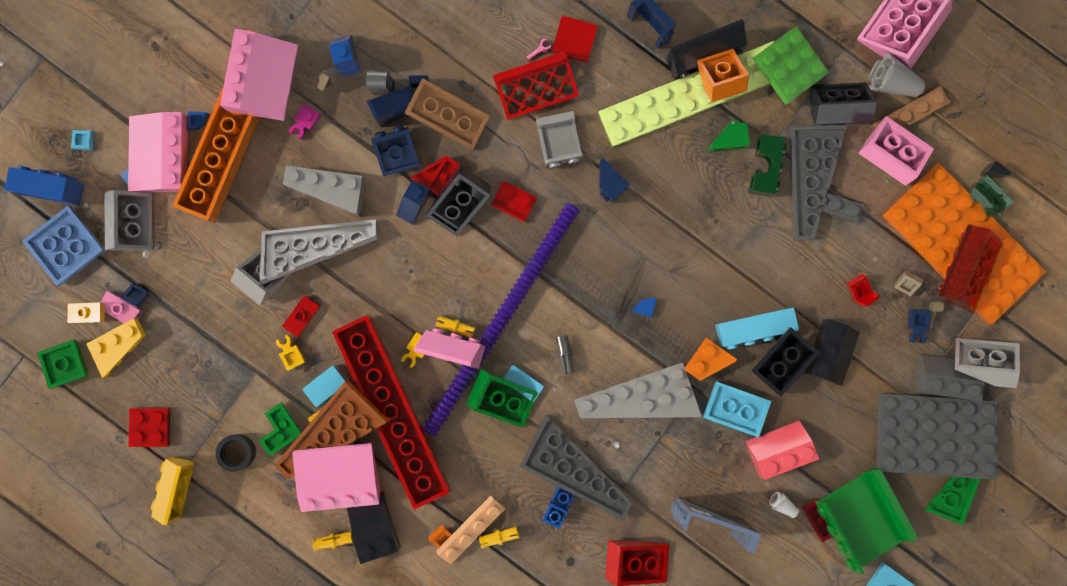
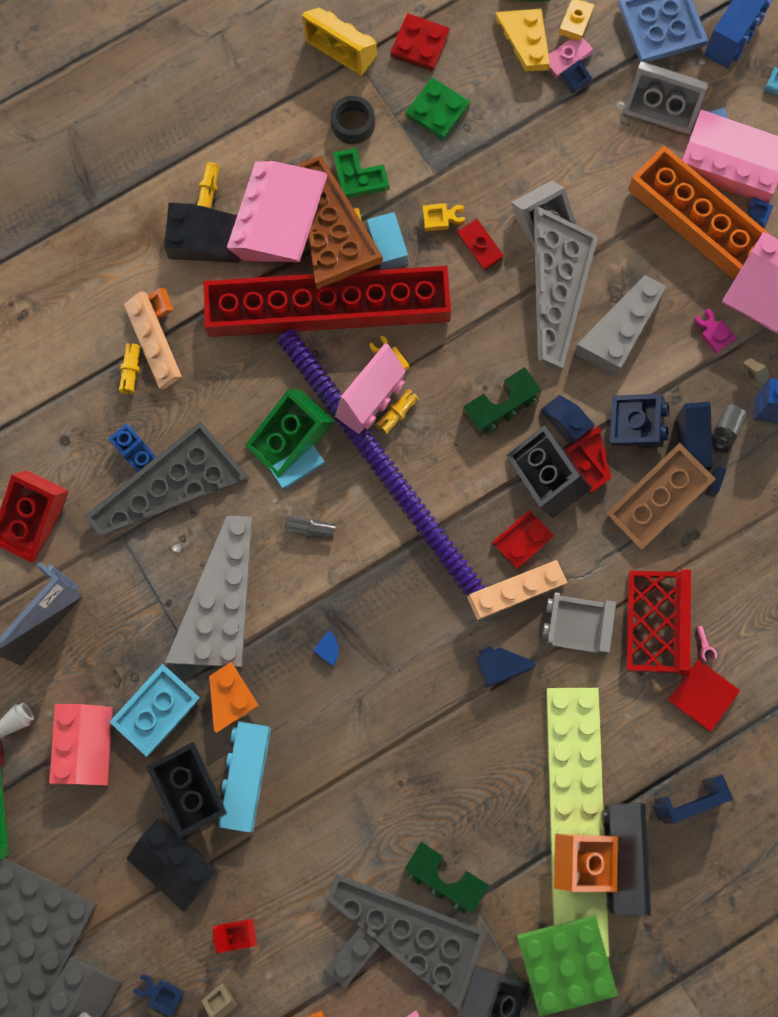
camera: 115 degrees right, 10 degrees down
green slope [708,120,750,152] -> none
none -> green plate [405,77,470,141]
none -> dark green arch [462,367,542,436]
none -> light nougat plate [467,560,568,620]

